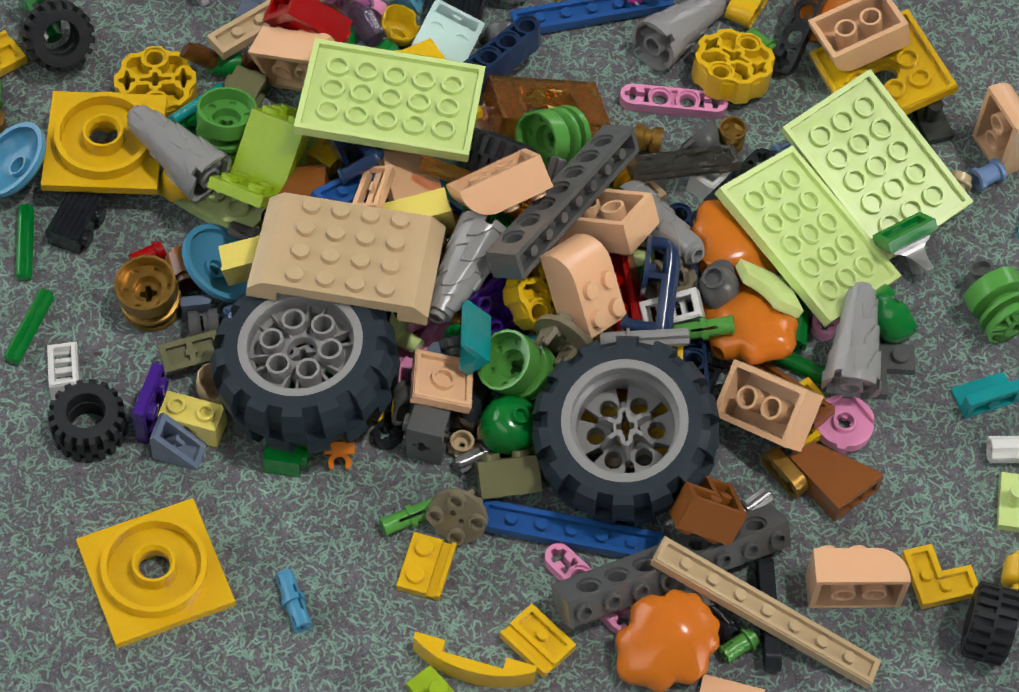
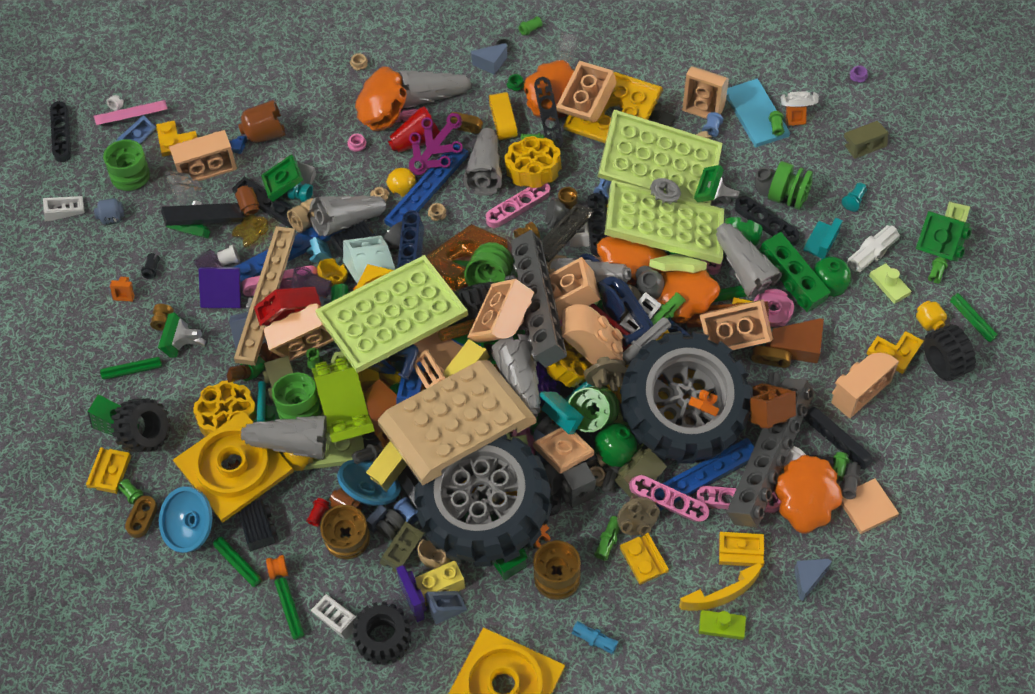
camera: 35 degrees left, 0 degrees up
tan tile [650,536,881,689] -> none
none -> orange wheel [266,555,288,580]
none -> bright green pin [306,348,323,370]
none -> tan plate [428,203,447,221]
none -> pearl gold wheel [533,540,581,600]
none -> bright pink beam [629,475,709,522]
none -> light grey gear [650,178,681,205]
none -> orange tile [688,389,719,416]
none -> black beam [734,196,800,246]
none -> green brick [759,232,831,312]
none -> green cylinder [813,256,851,297]
none -> dark grey axle [842,462,861,499]

